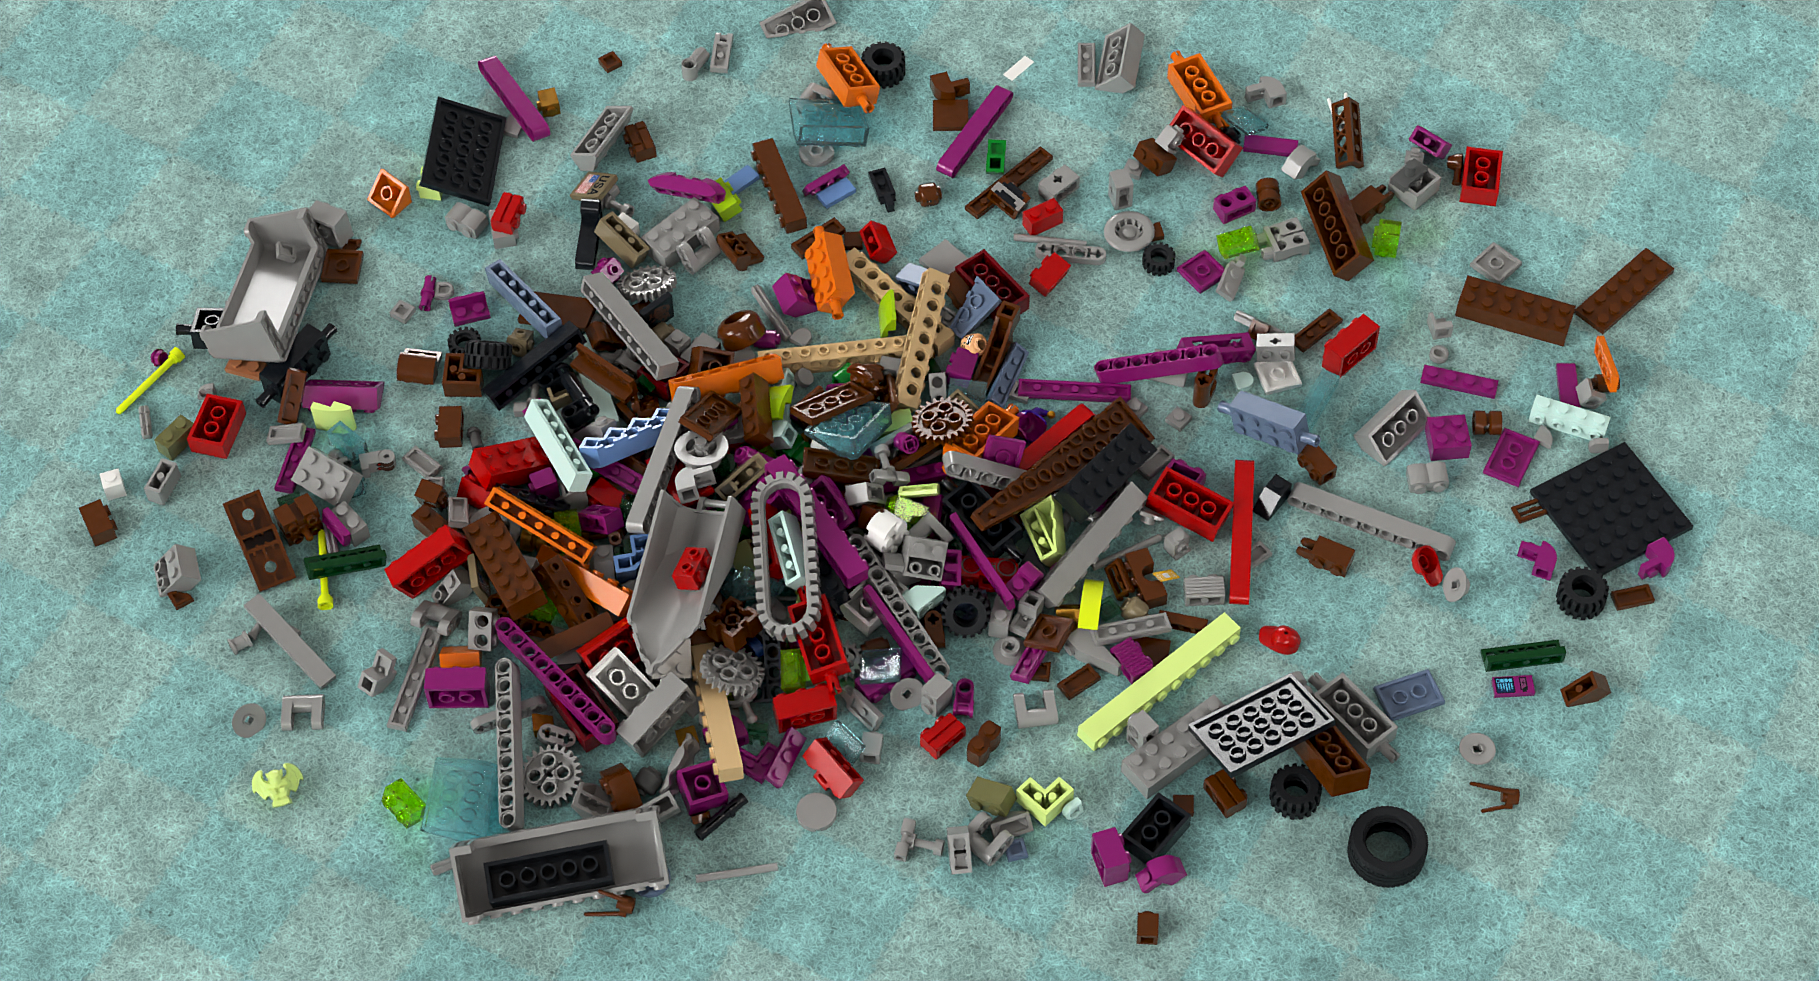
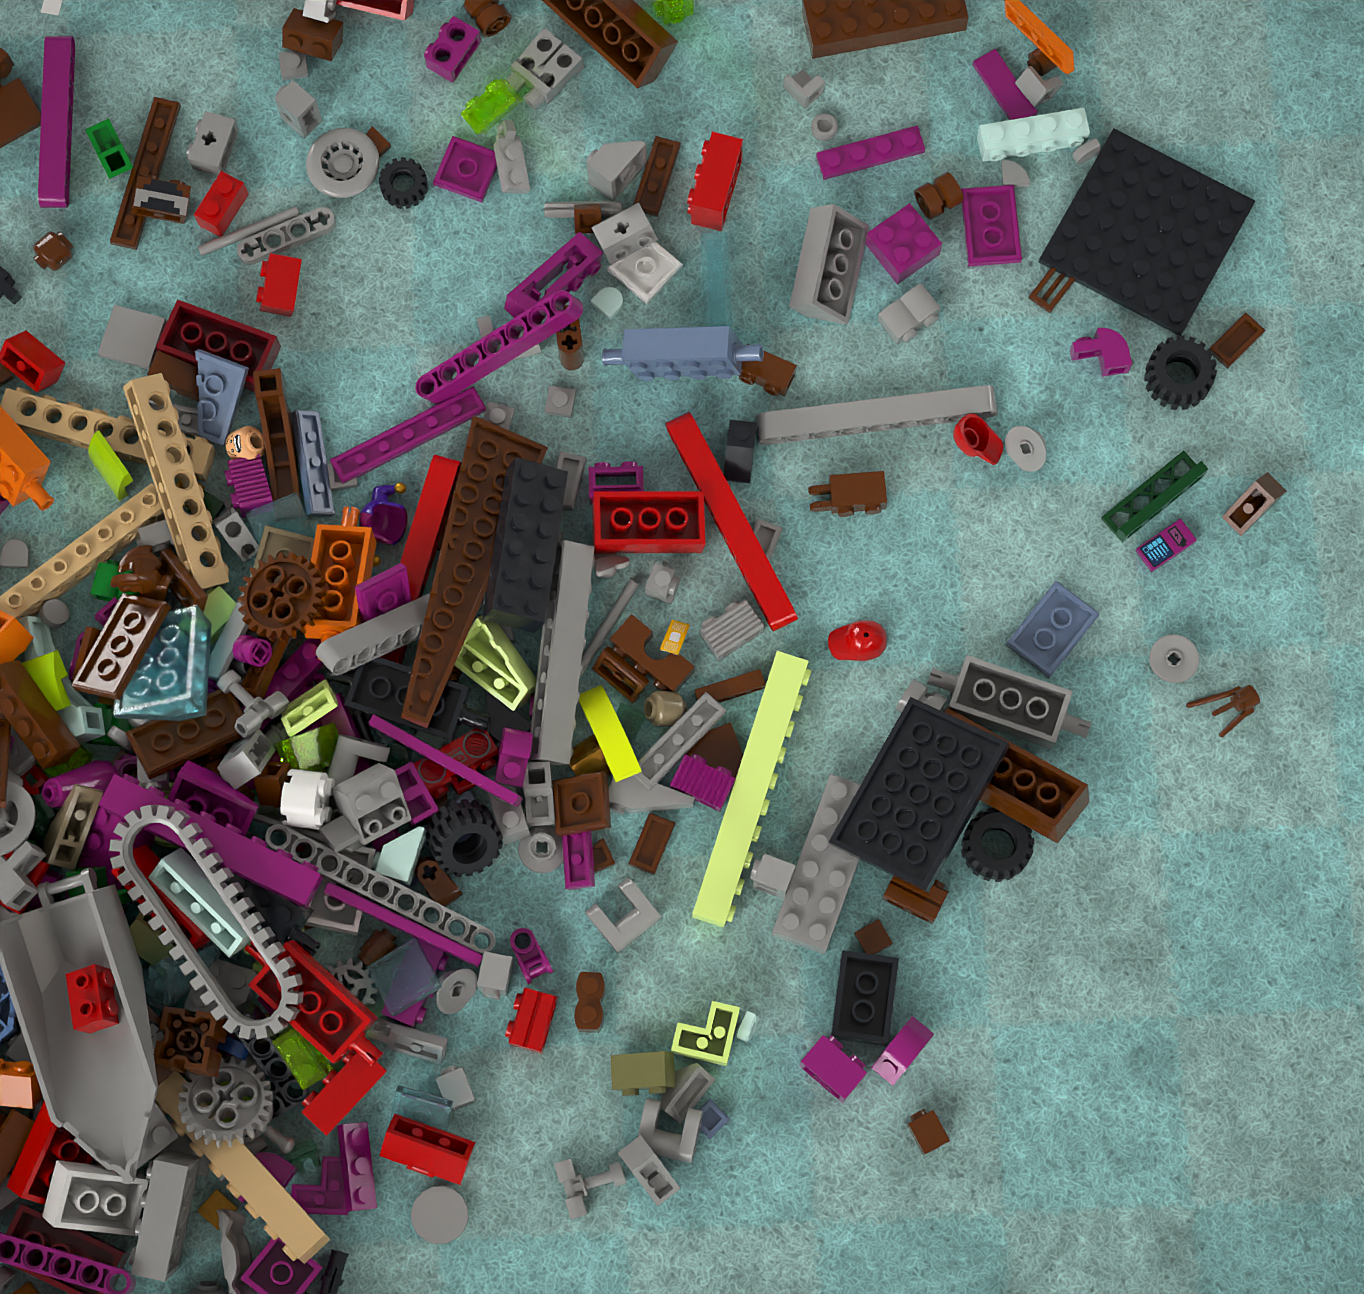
camera: 30 degrees left, 20 degrees up
brick [895,263,935,296] -> none
black tyre [1347,806,1429,888] -> none
magenta brick [1638,537,1675,580] -> none
none -> light grey tile [107,726,133,751]
none -> light grey slope [587,141,647,201]

